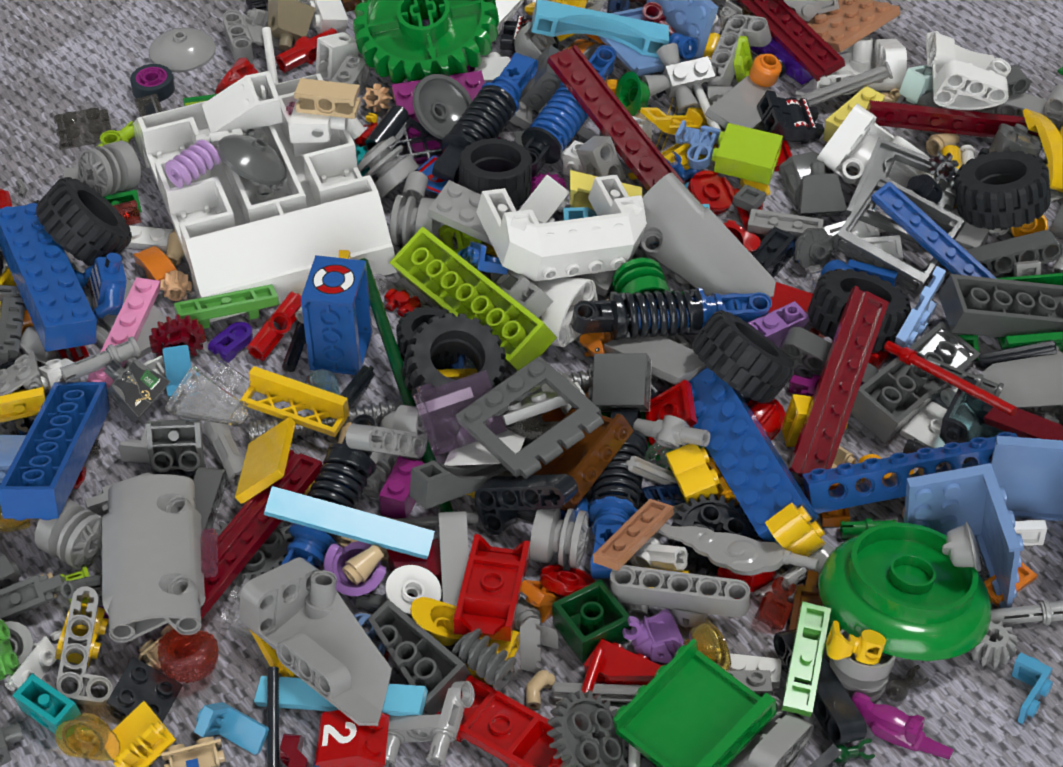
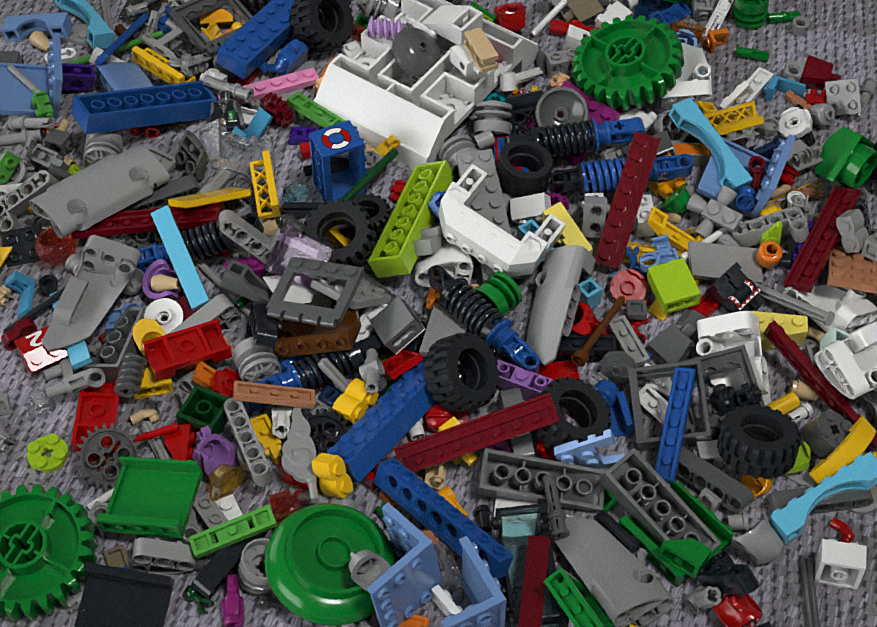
camera: 55 degrees right, 5 degrees up
clear pink axle [201,528,218,578] -> none
yellow leg [826,621,886,665] -> none
red bar [884,341,1018,417] -> none
none -> black piece [38,275,58,297]
none -> light grey wheel [65,253,81,275]
none -> reddish brown piece [571,296,625,367]

